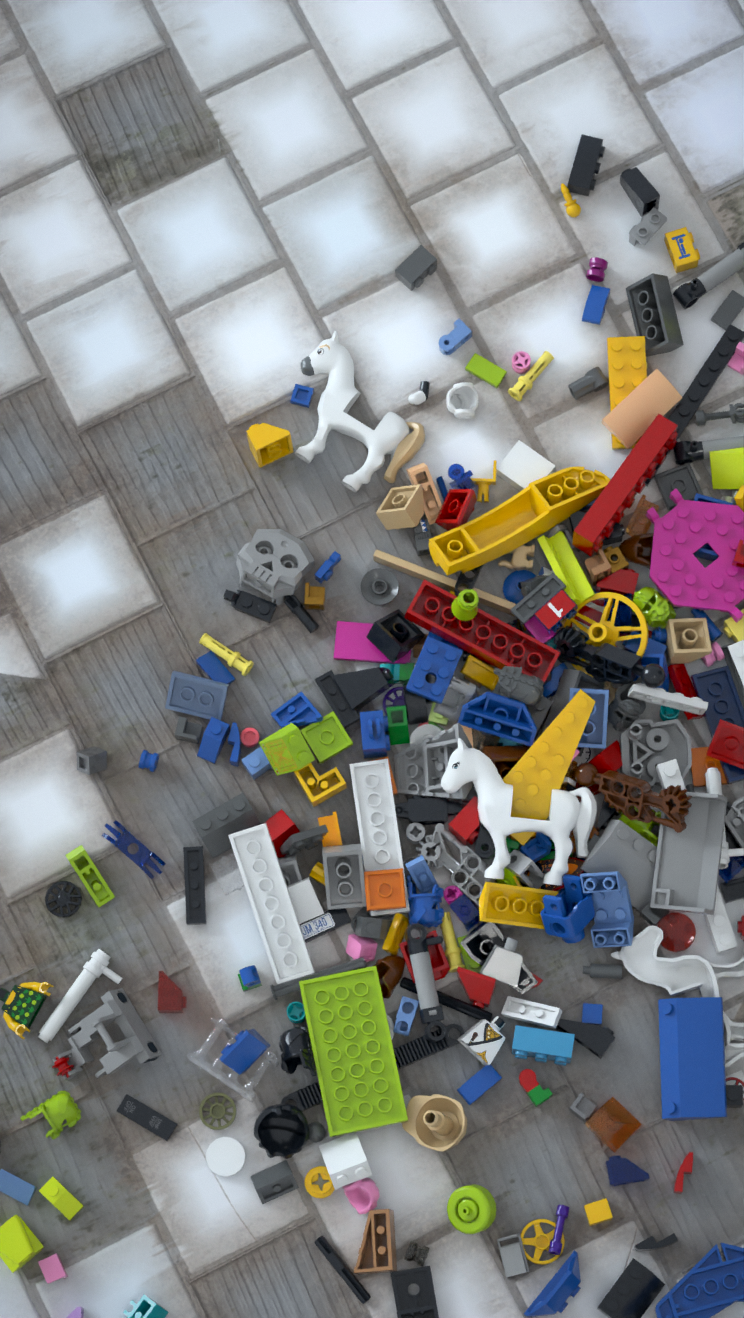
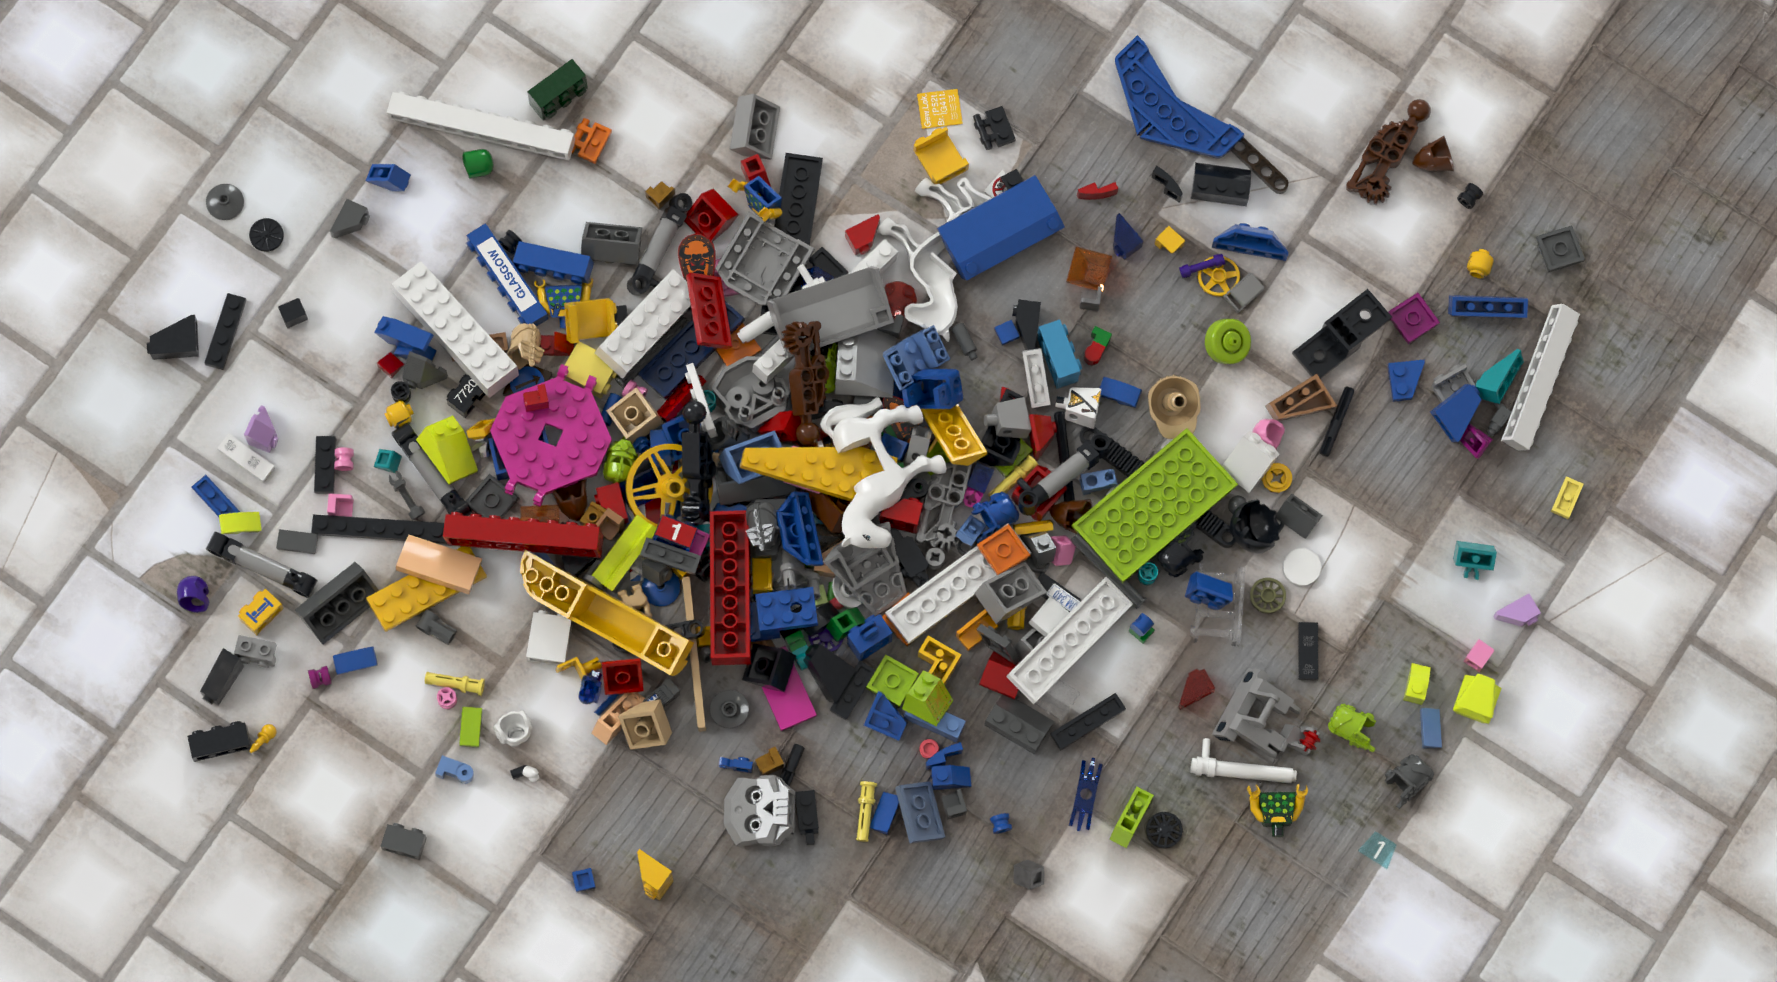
camera: 130 degrees left, 0 degrees up
white animal [295,330,425,492] -> none
clear smoke wheel [404,1241,430,1267] -> none
lime plant [451,589,479,621] -> none
none -> dark purple helmet [177,576,210,613]

